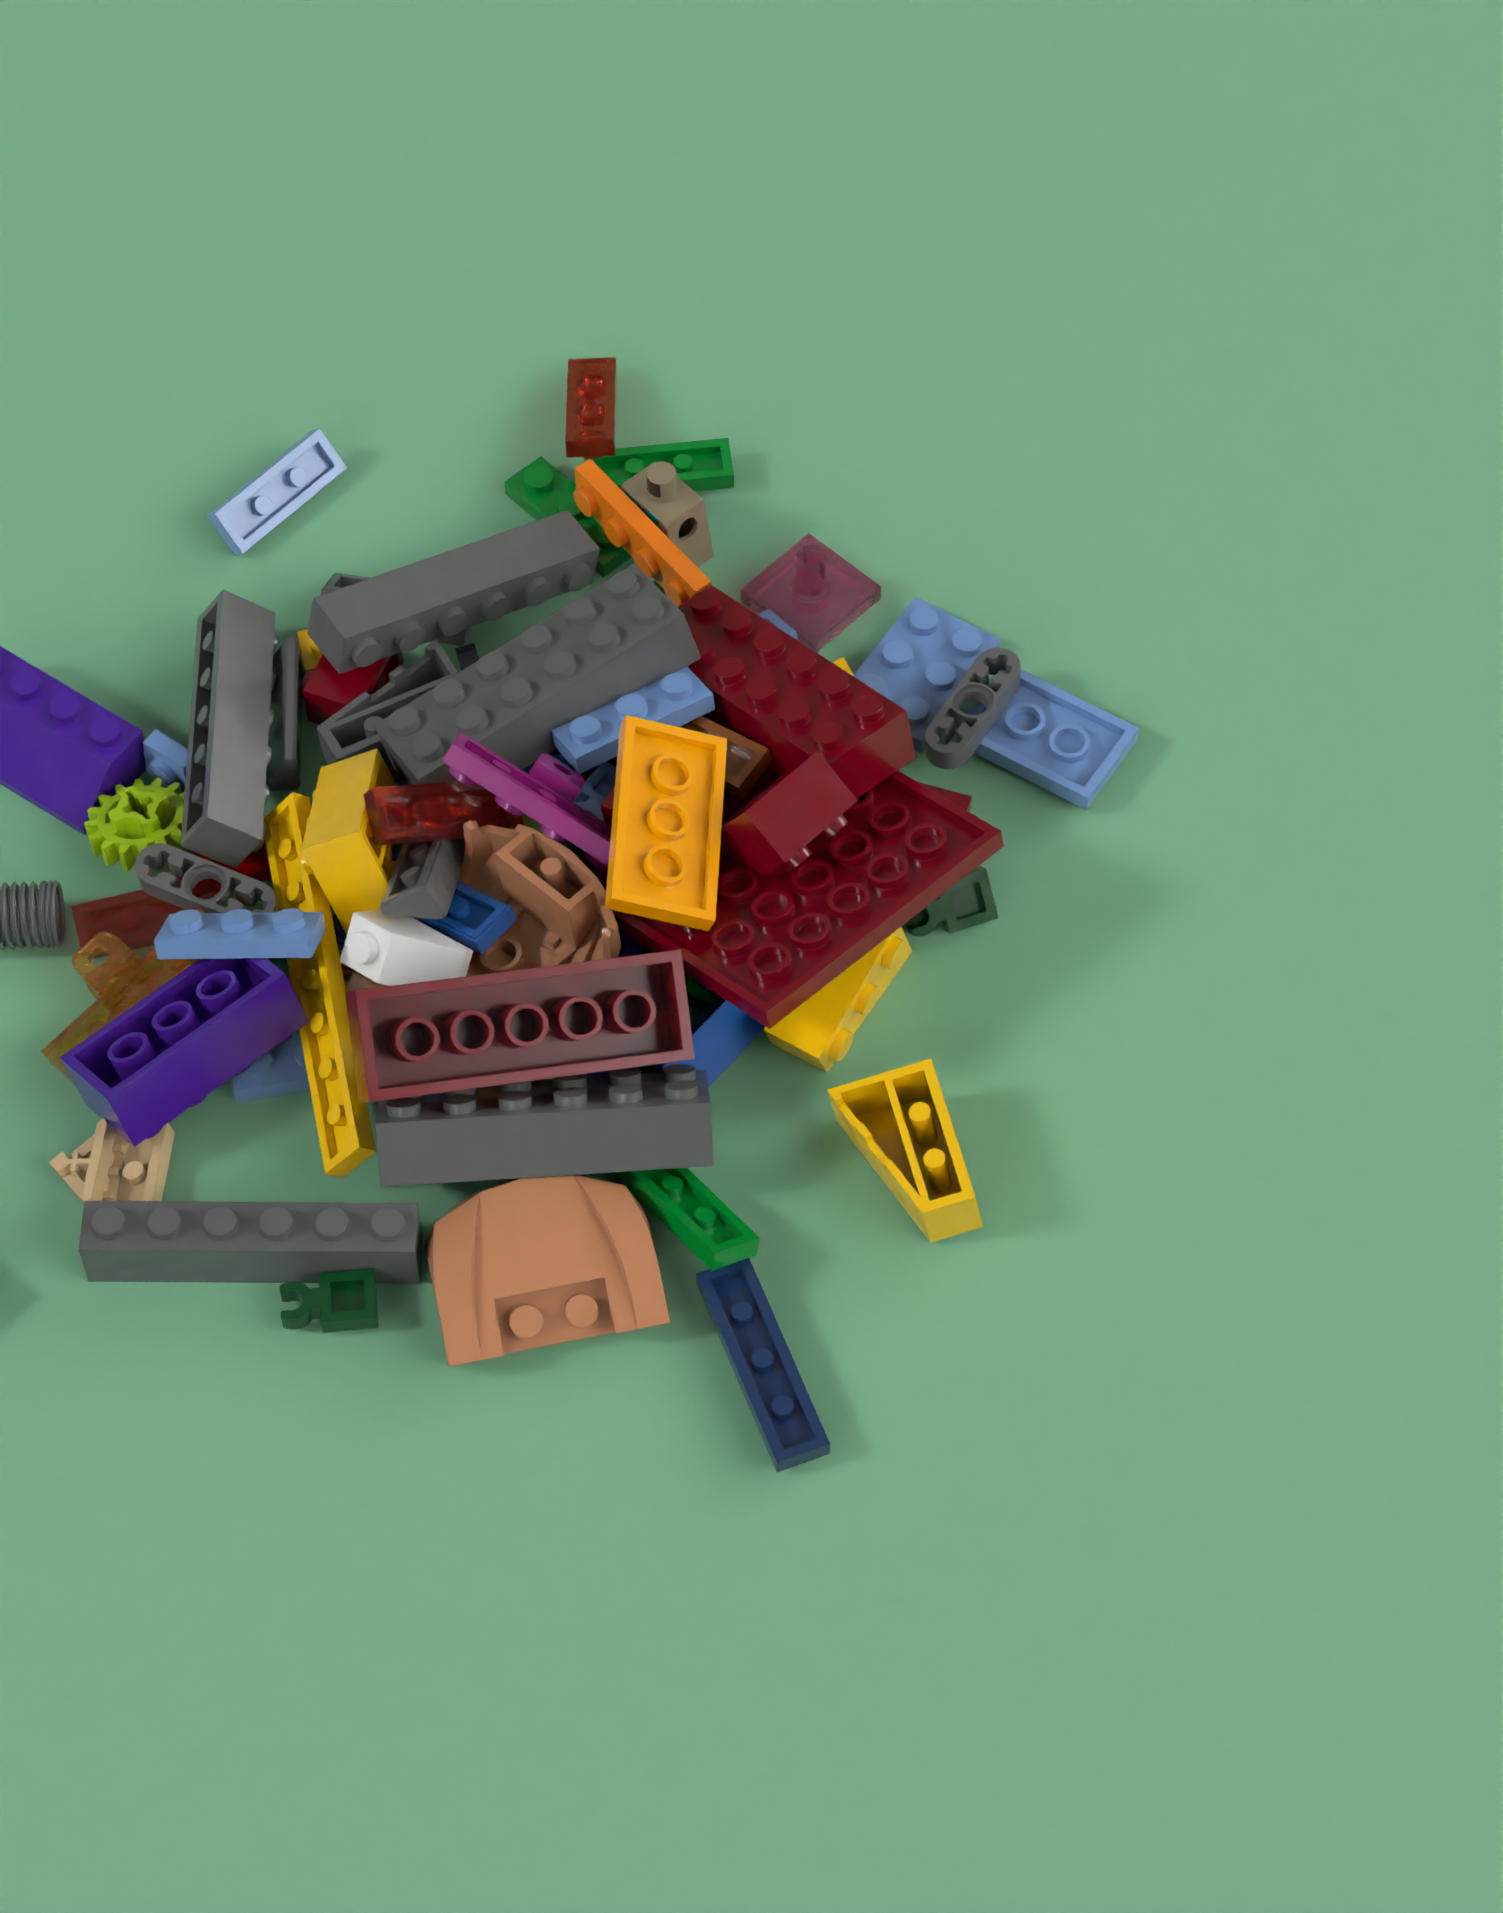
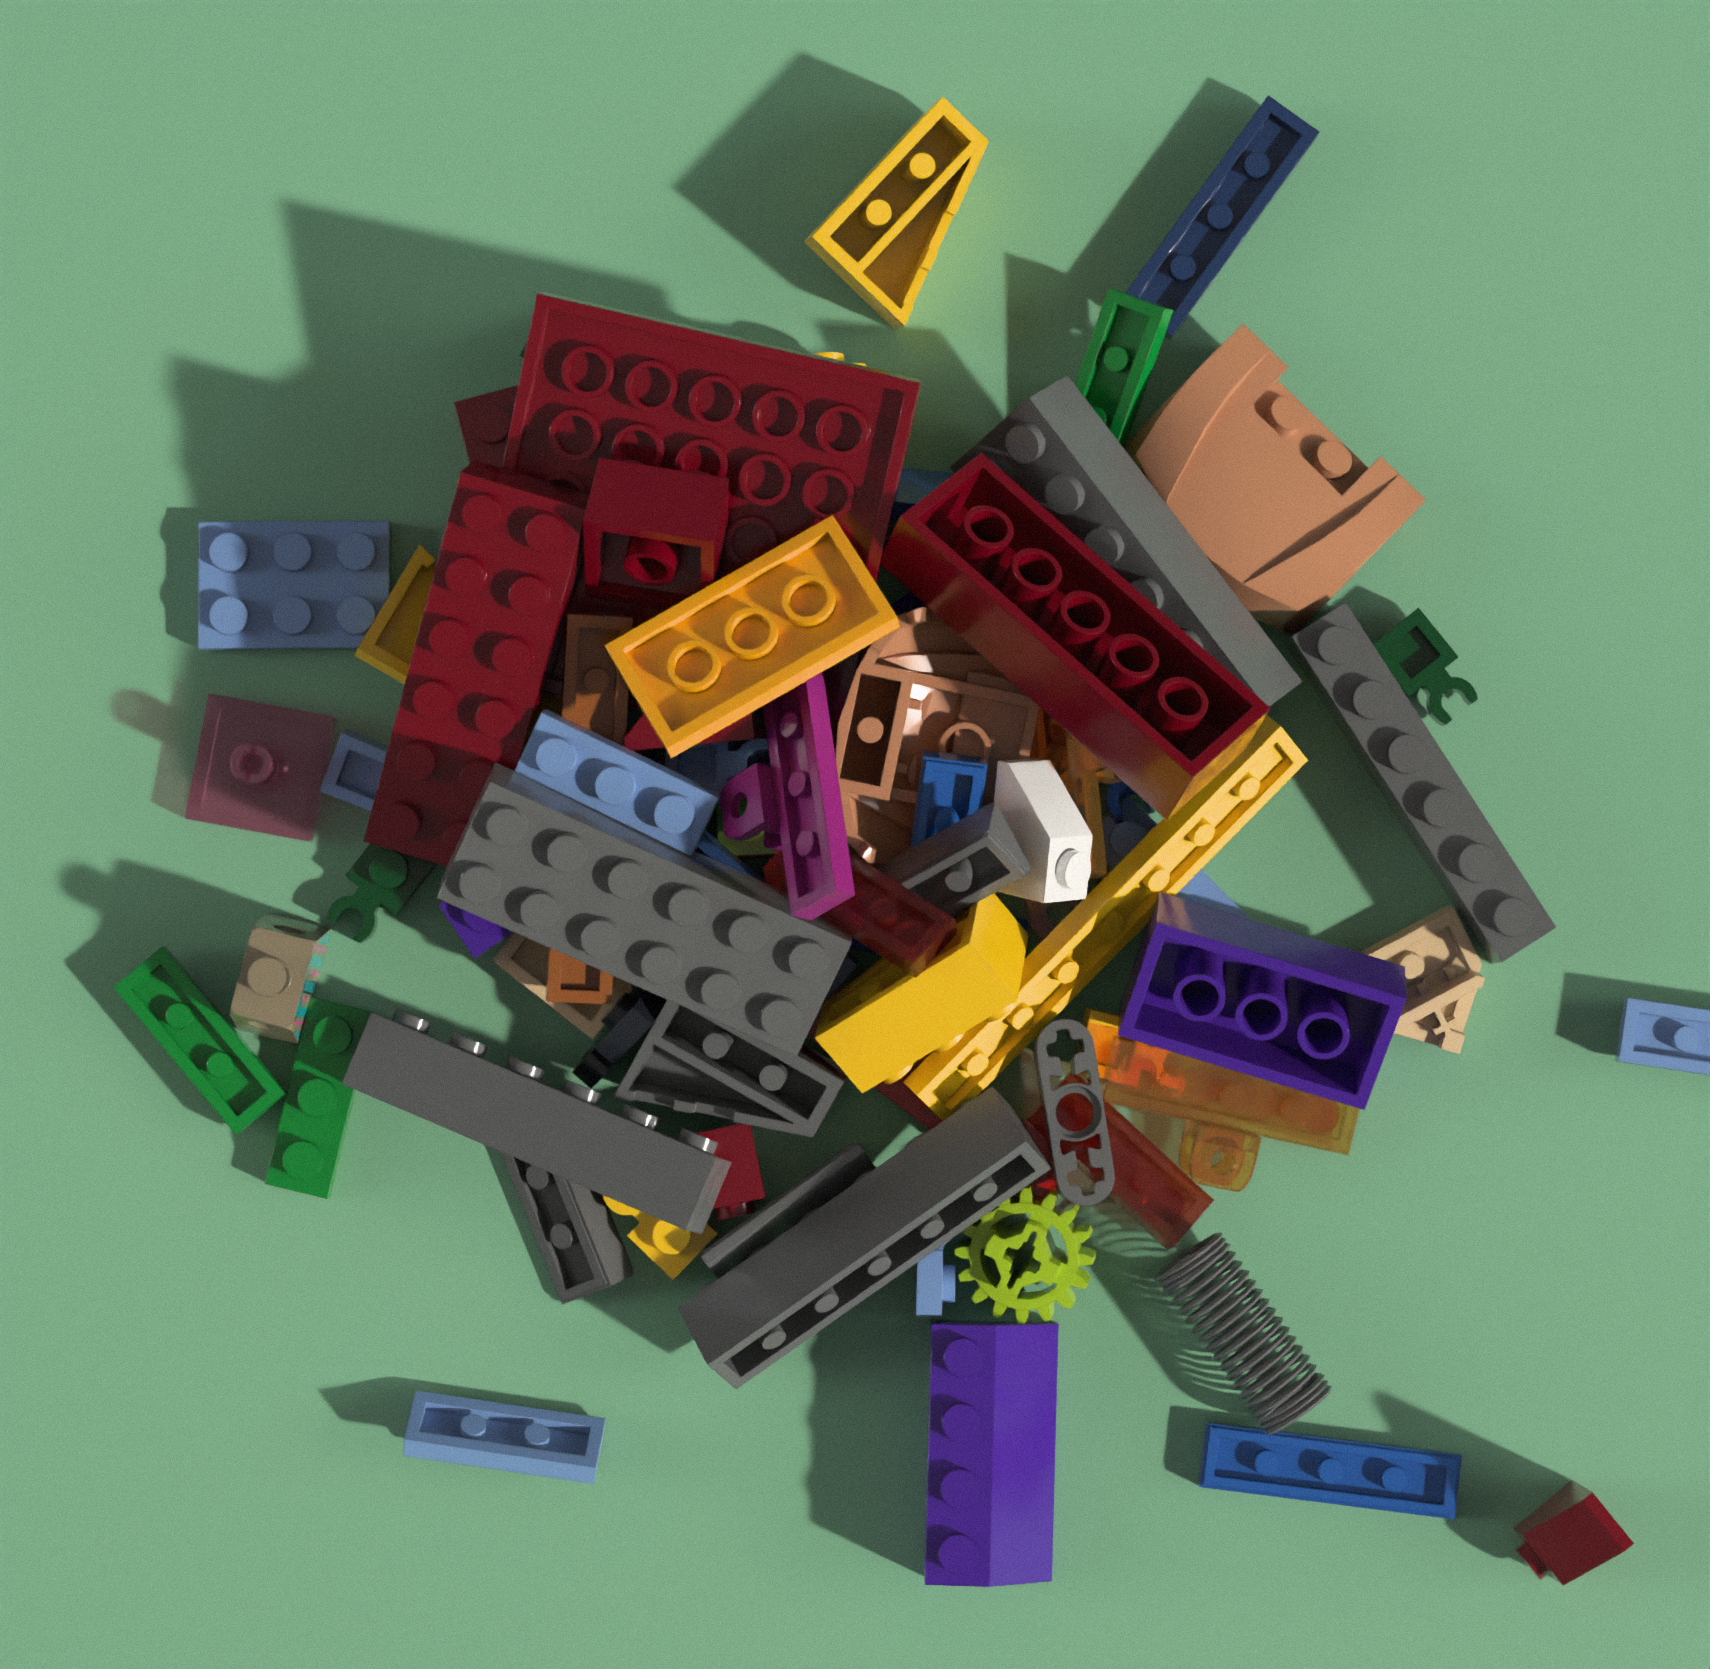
camera: 120 degrees left, 30 degrees up
medium blue plate [154,908,326,959] -> none
clear red plate [565,357,617,459] -> none
orange plate [573,459,712,607] -> none
dark grey beam [925,648,1021,769] -> none
medium blue plate [954,669,1139,810] -> none

